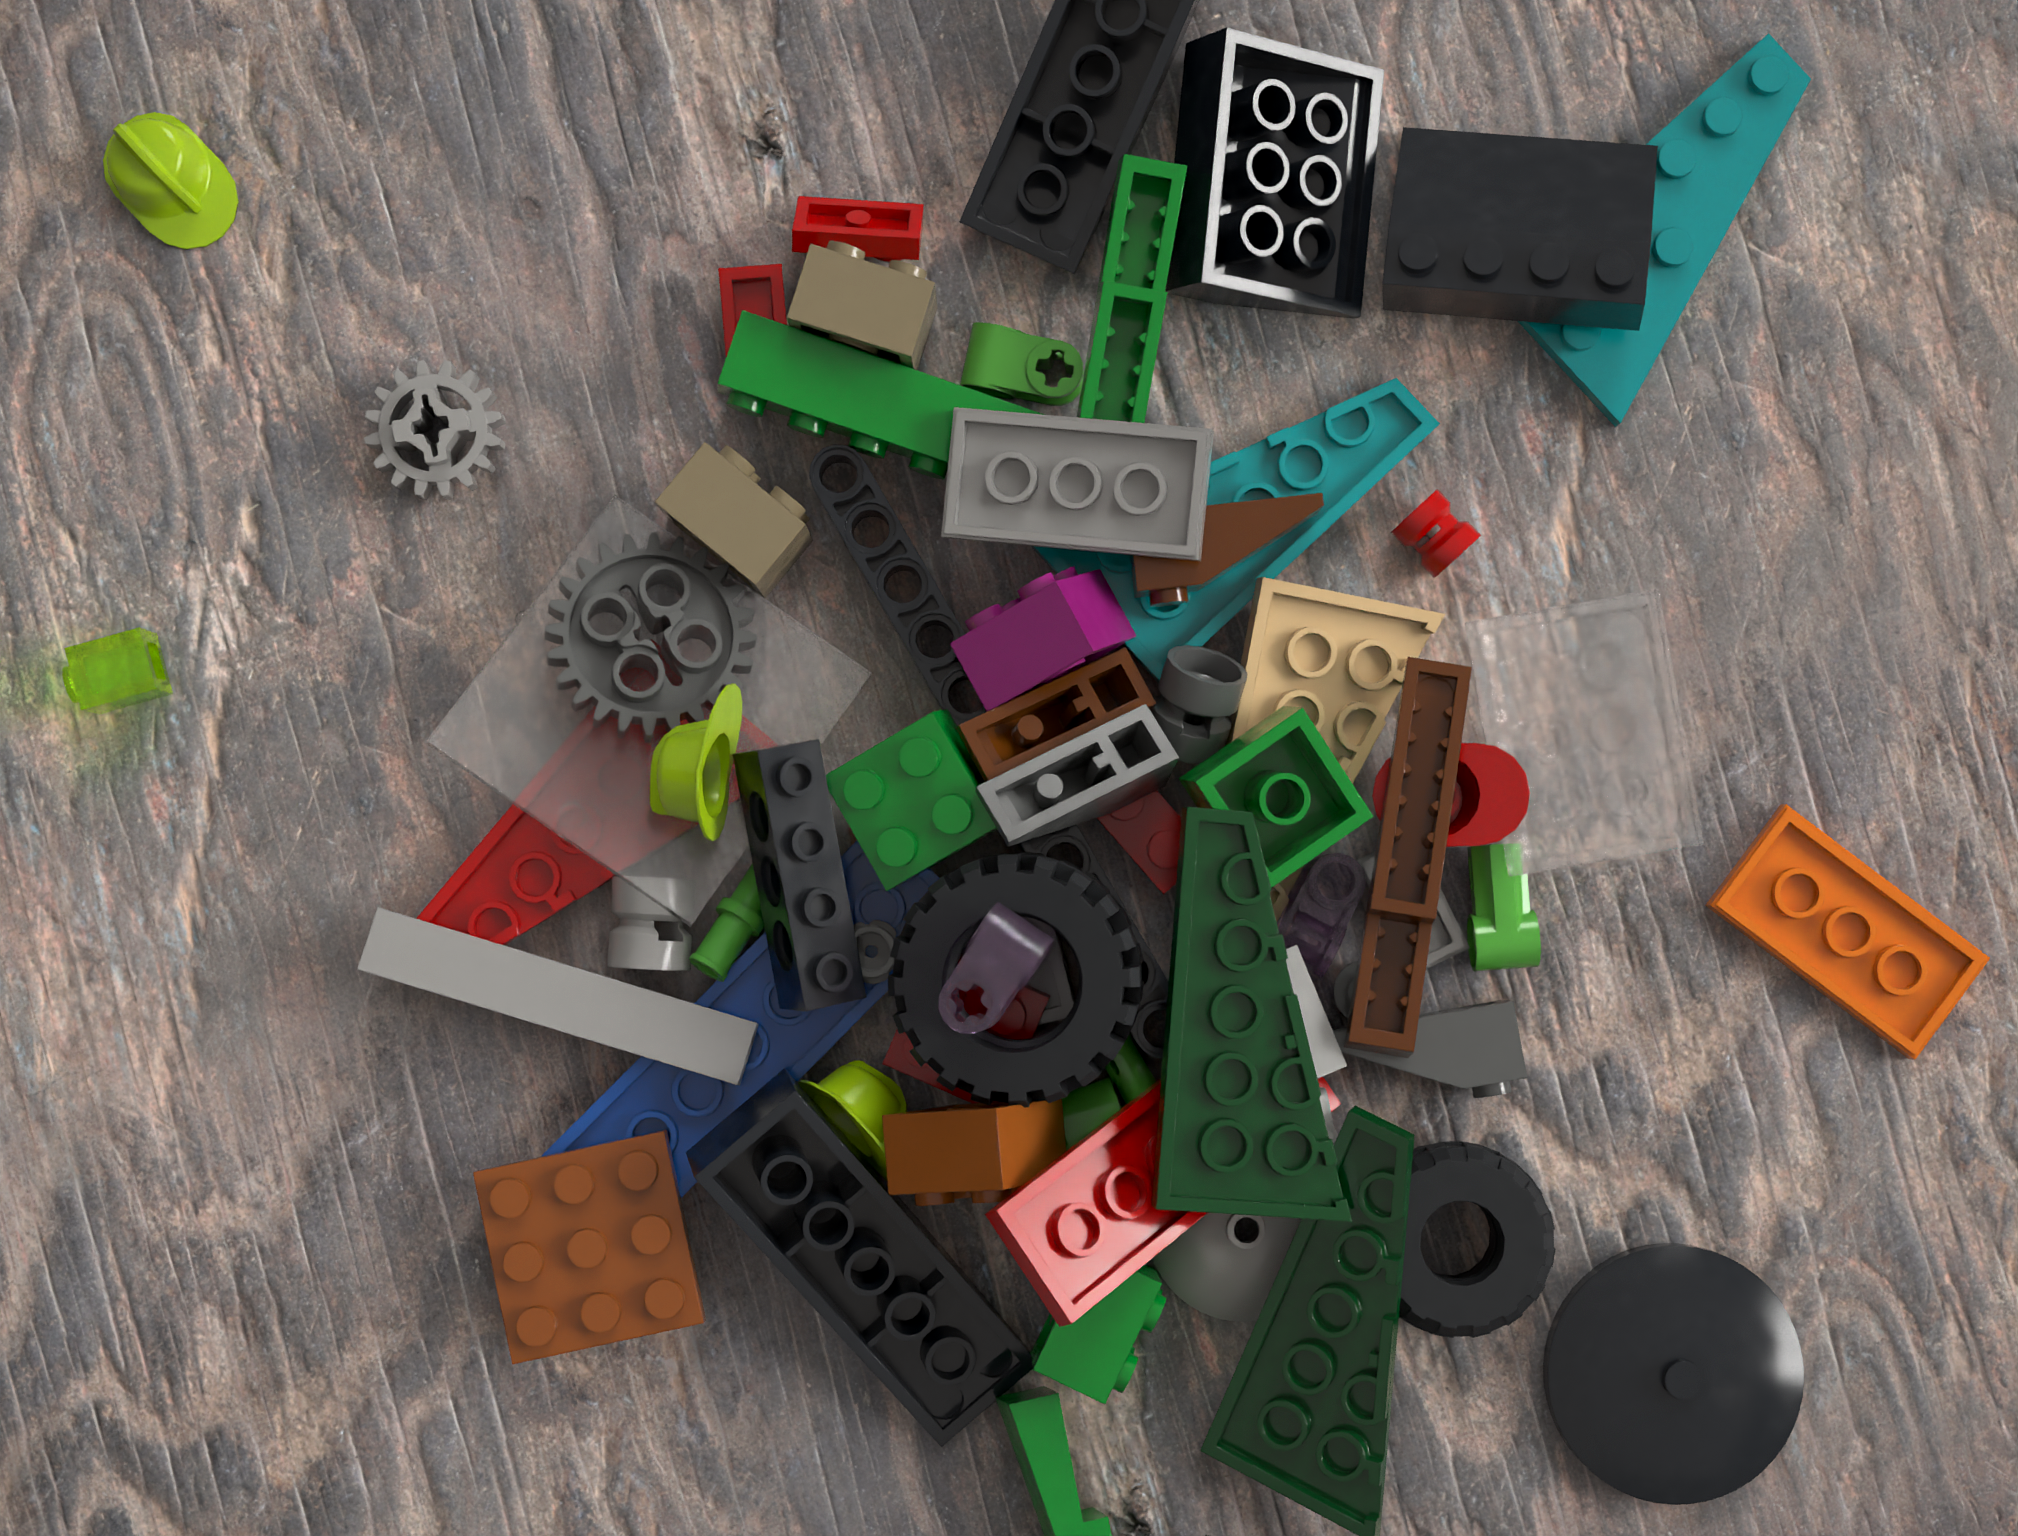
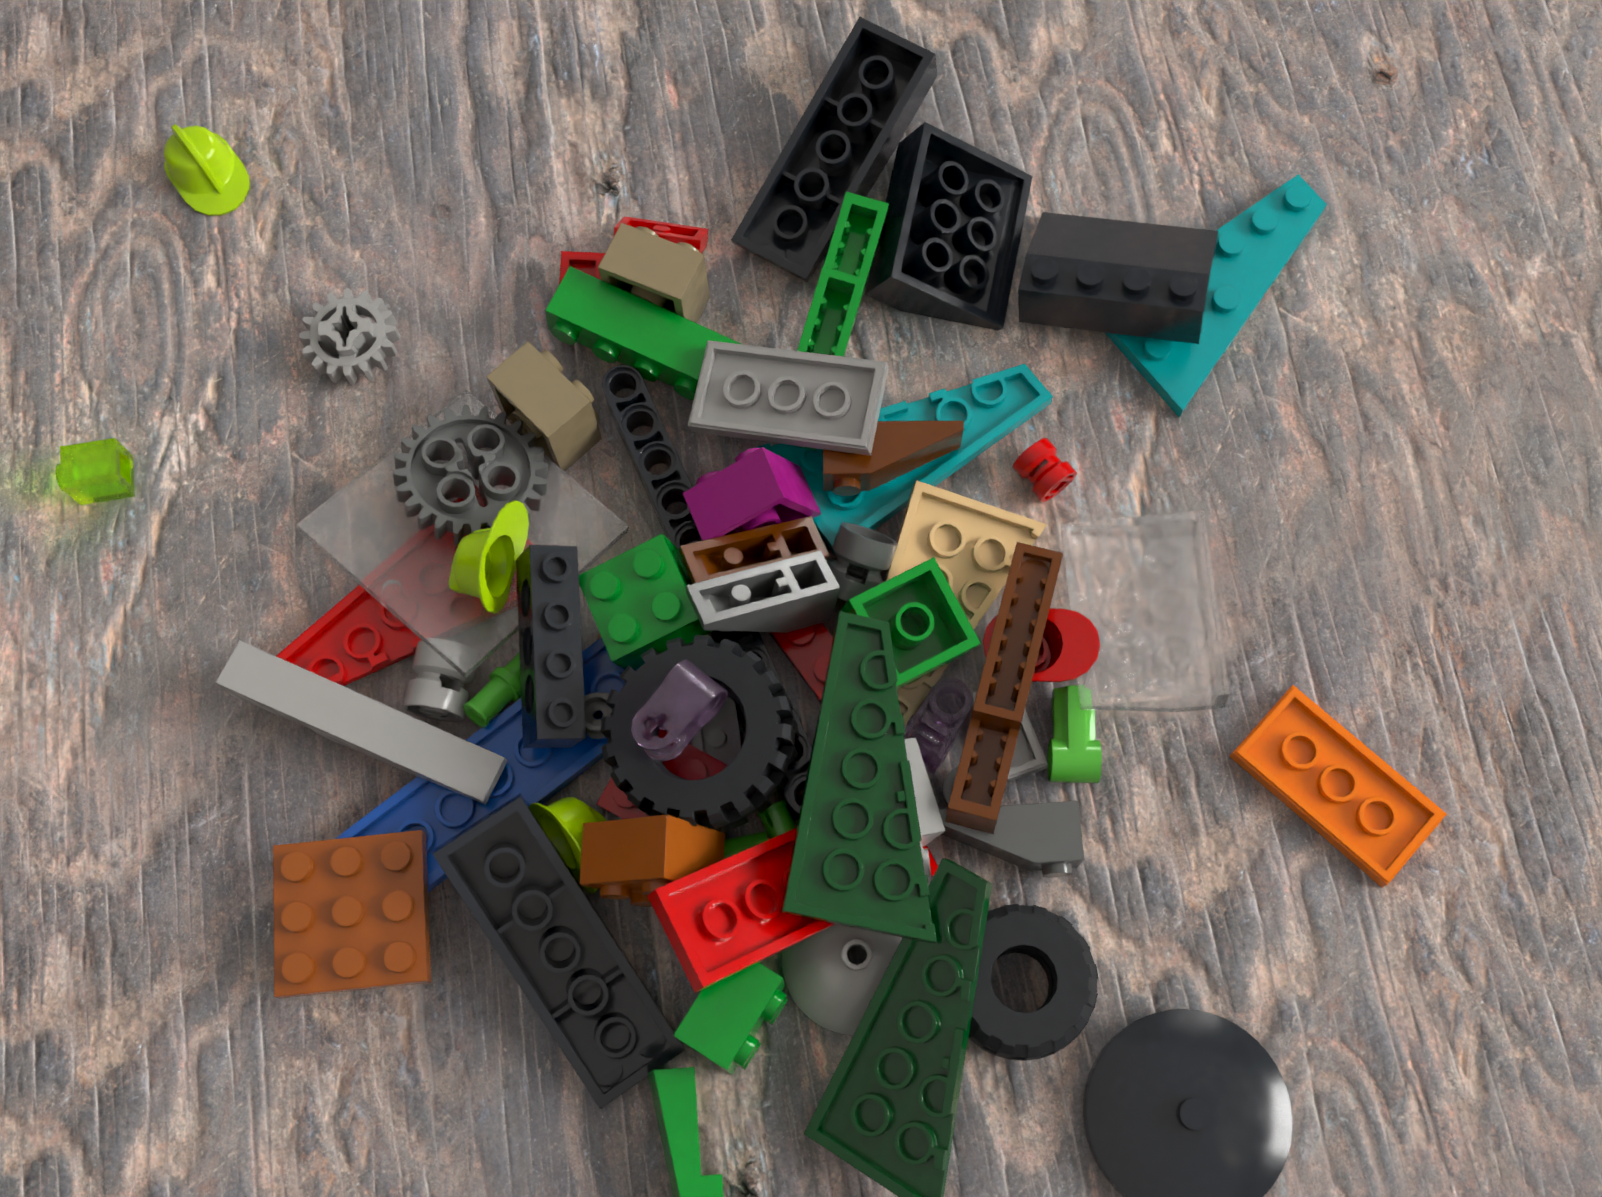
camera: 15 degrees right, 15 degrees down
bright green piece [960,322,1084,406] -> none

